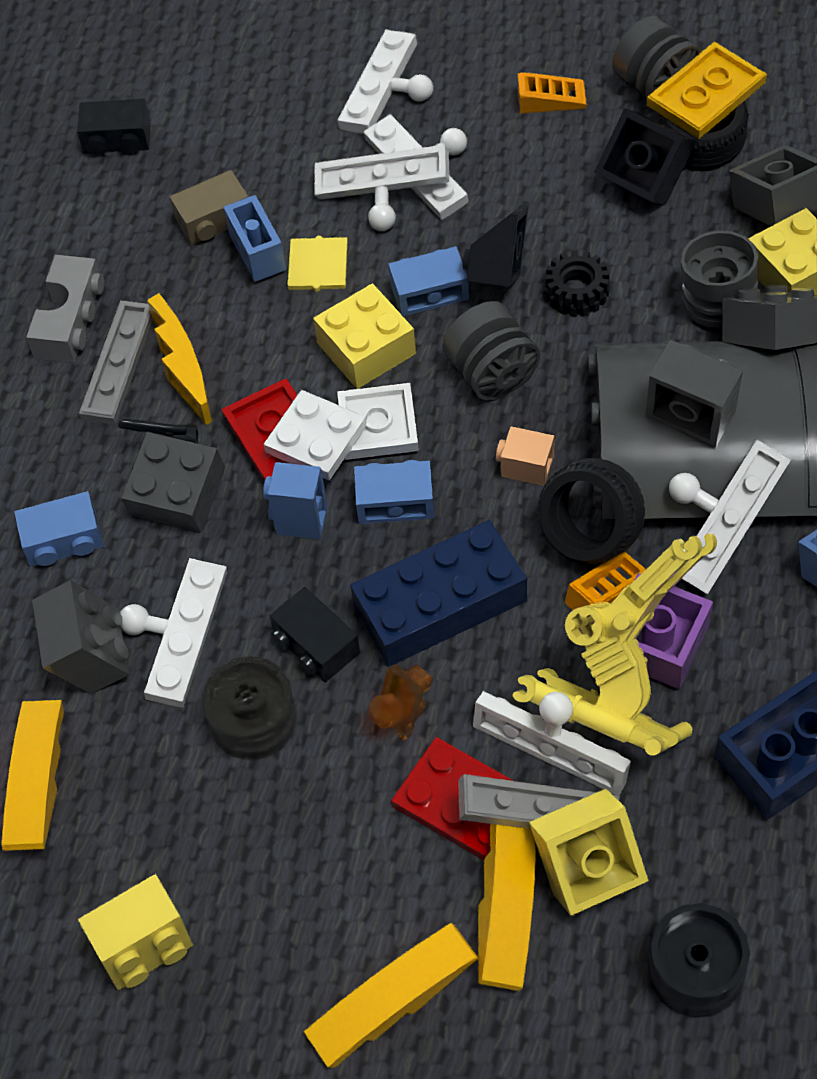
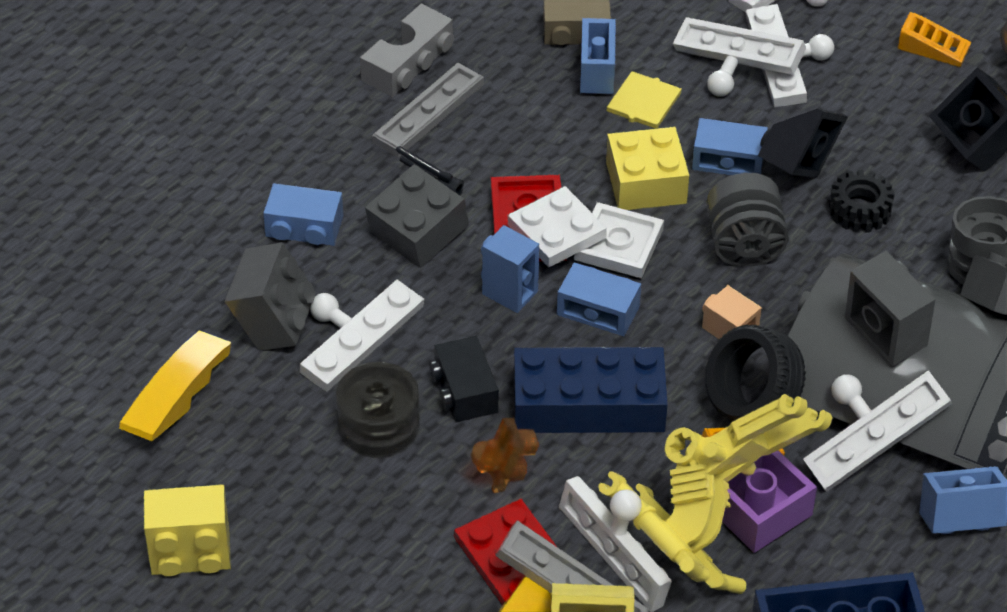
camera: 20 degrees right, 10 degrees down
yellow slope [147,293,212,425] -> none

